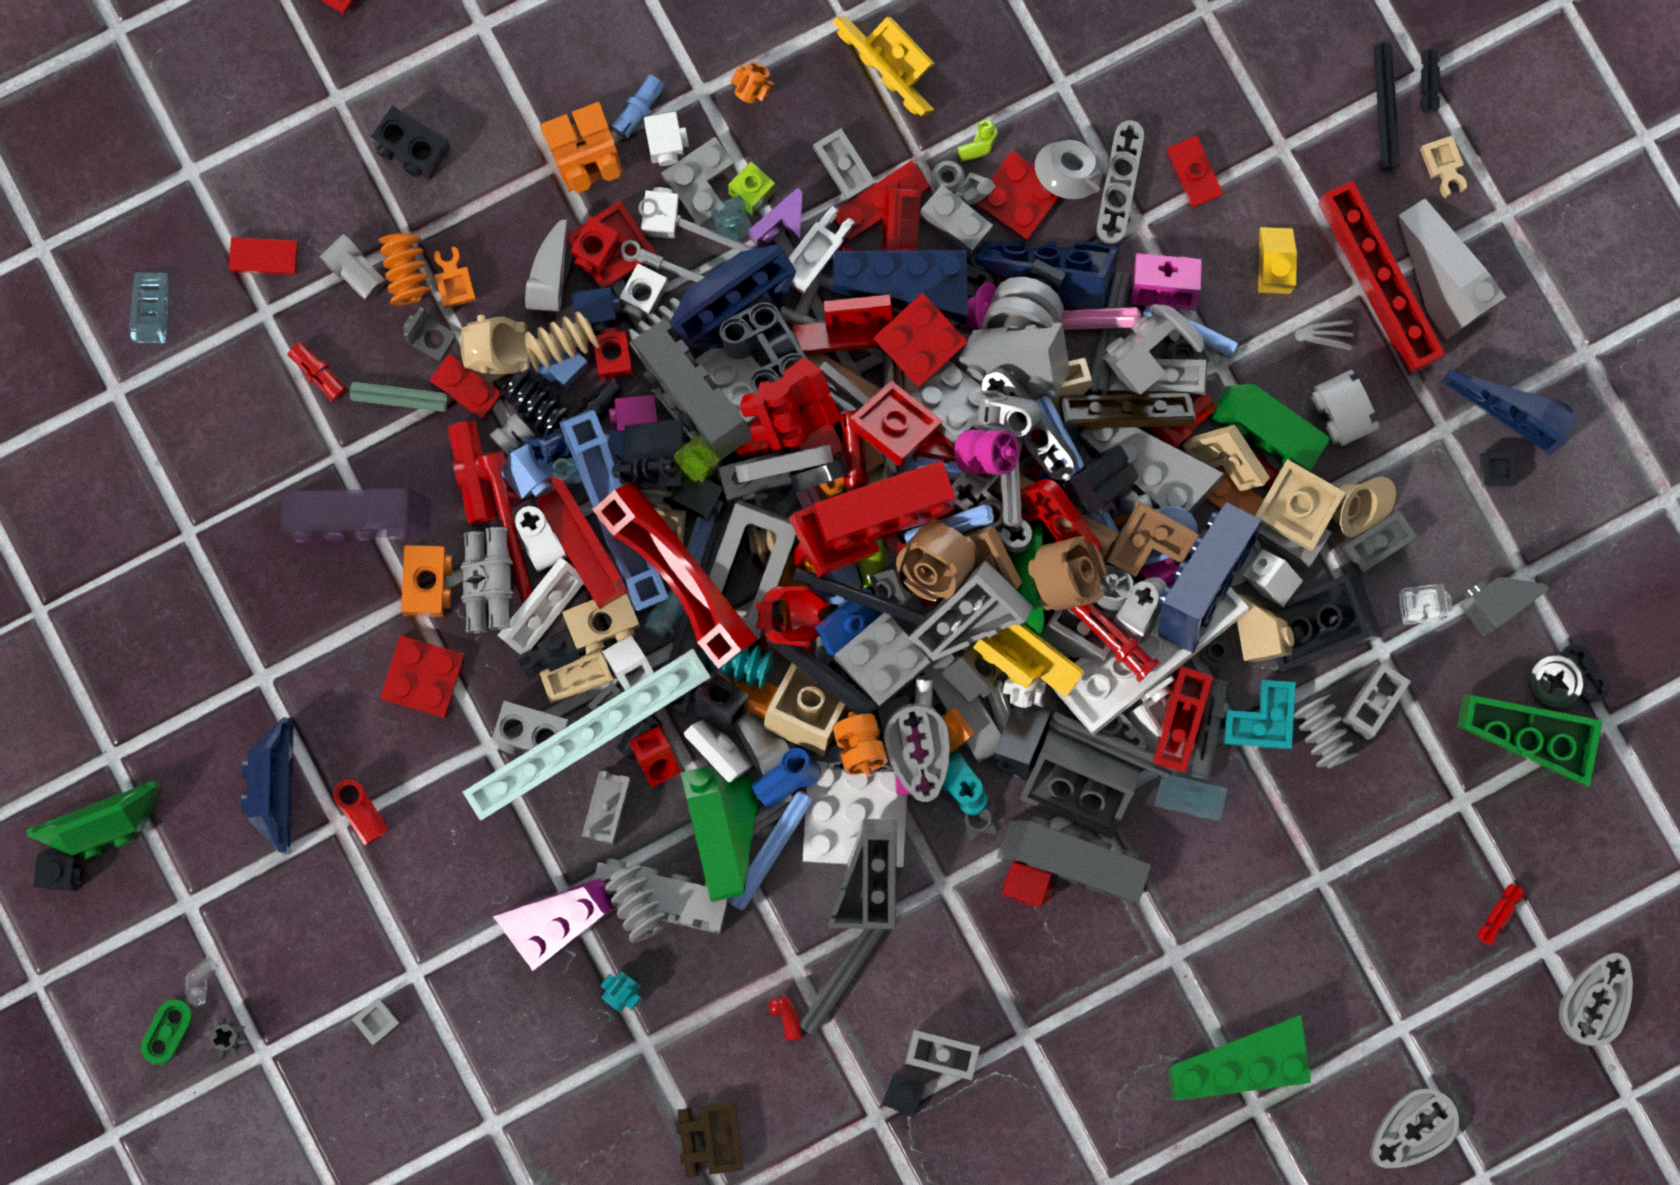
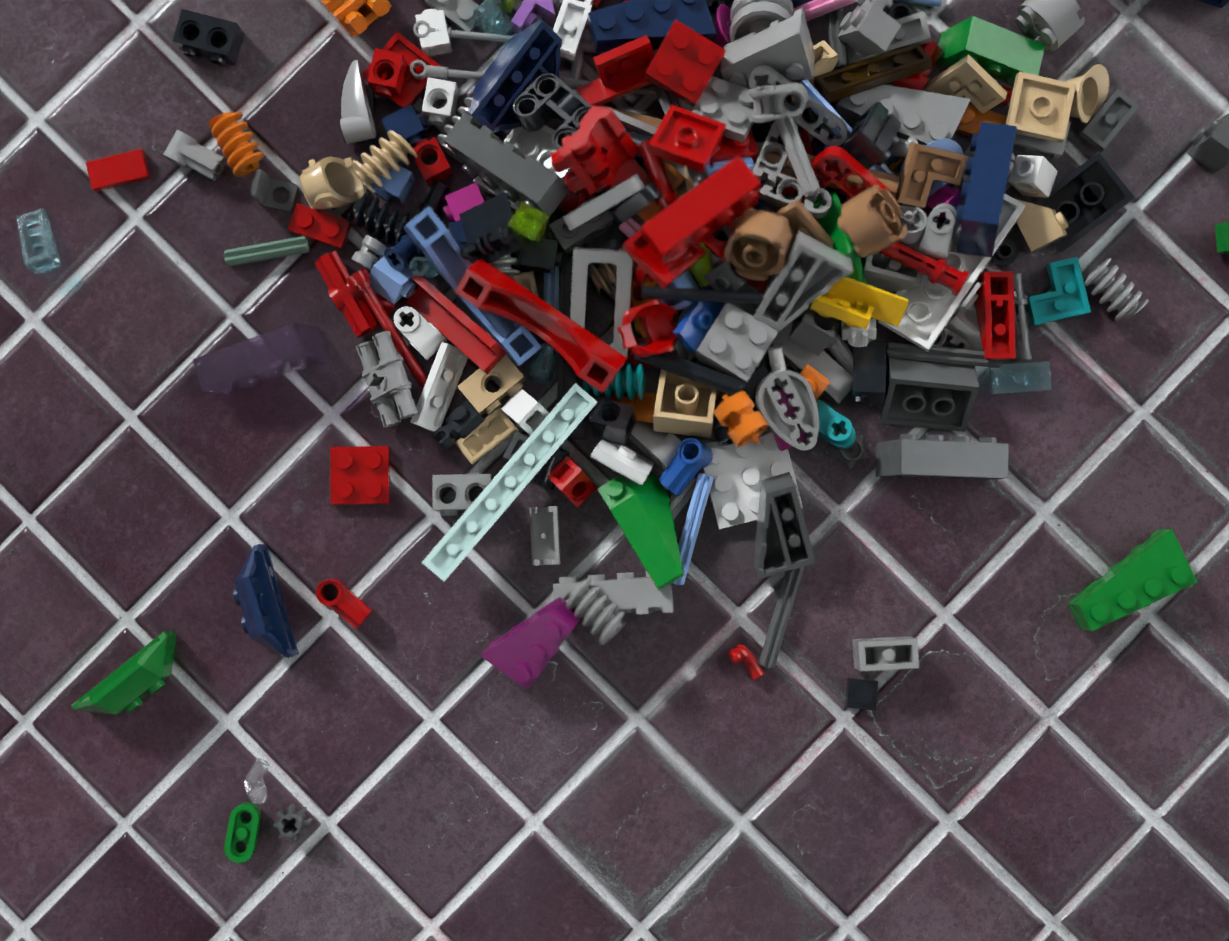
camera: 10 degrees left, 5 degrees up
black bracket [33,853,84,892] -> none
red pin [287,341,348,403] -> none
light grey plate [351,998,400,1046] -> none
orange brick [401,545,453,617] -> none
orange plate [434,246,476,309] -> none
teal gear [600,971,642,1013] -> none
dark brown plate [676,1102,744,1178] -> none
light blue axle [905,505,994,544] -> none
dark pink wheel [954,430,1019,475] -> none
red brick [1000,862,1054,908] -> none
light grey brick [1340,663,1411,740] -> none
clear brick [1399,584,1452,625] -> none
black plate [1480,452,1517,487] -> none

